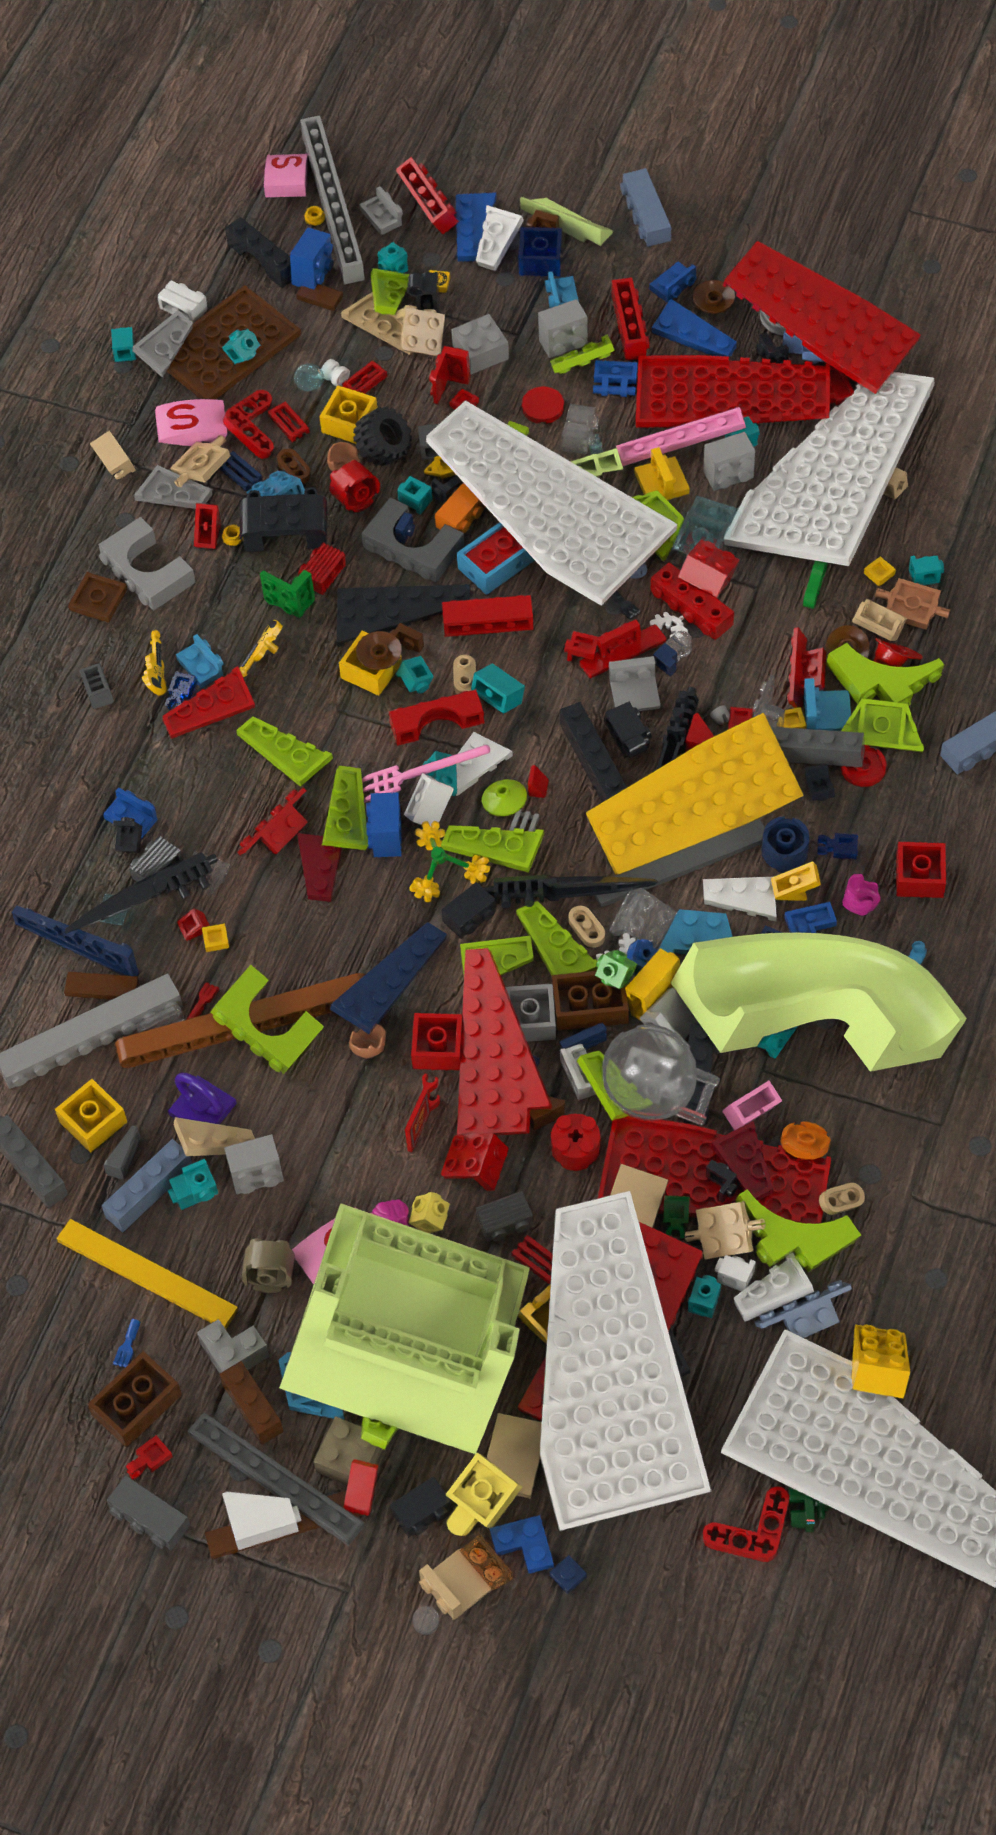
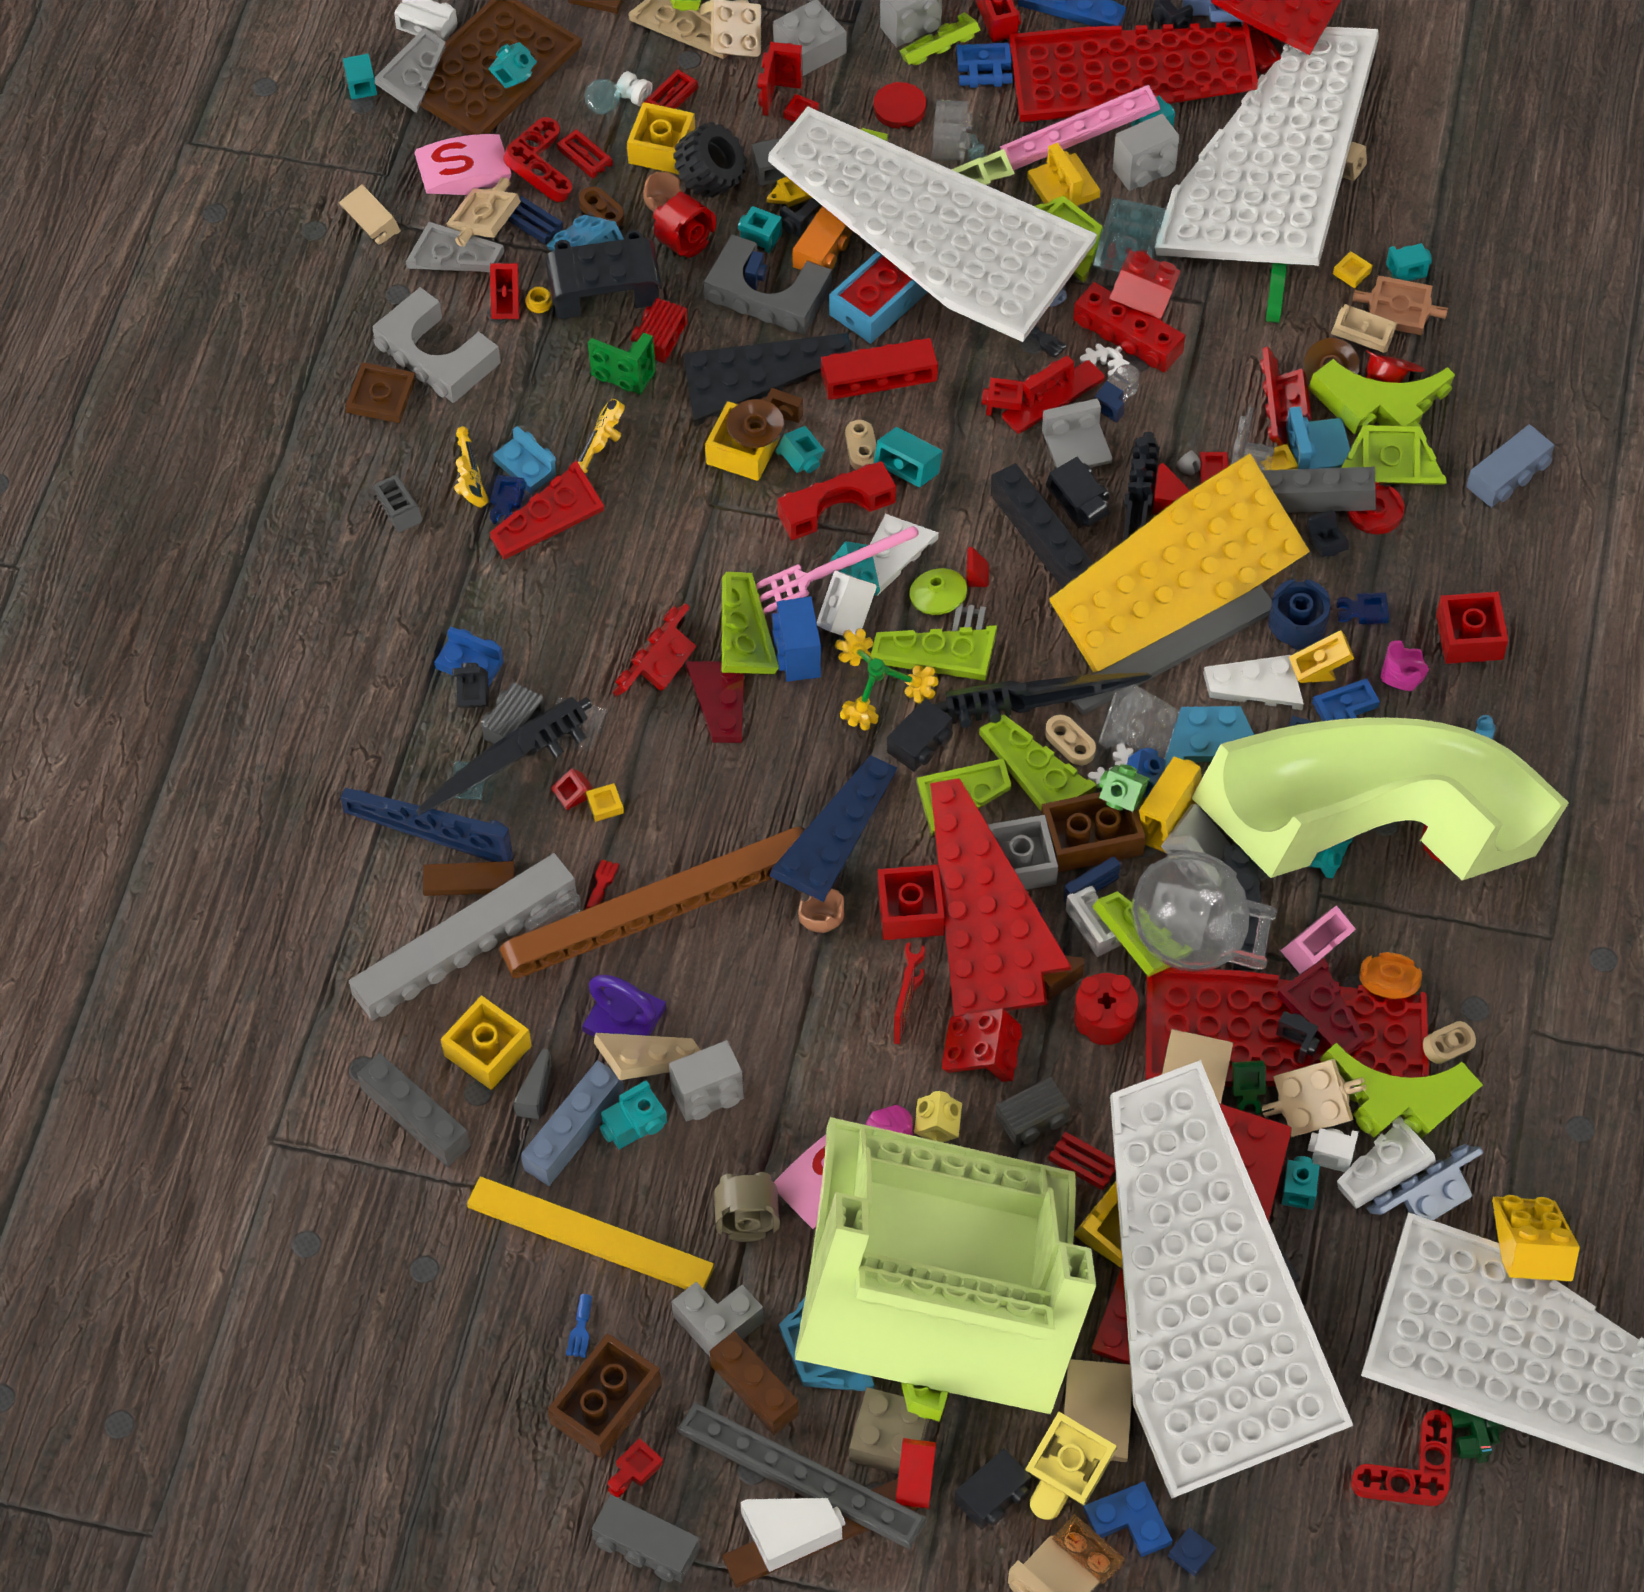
camera: 10 degrees left, 0 degrees up
lime arch [210,965,324,1074] -> none
lime wing [237,717,333,787] -> none

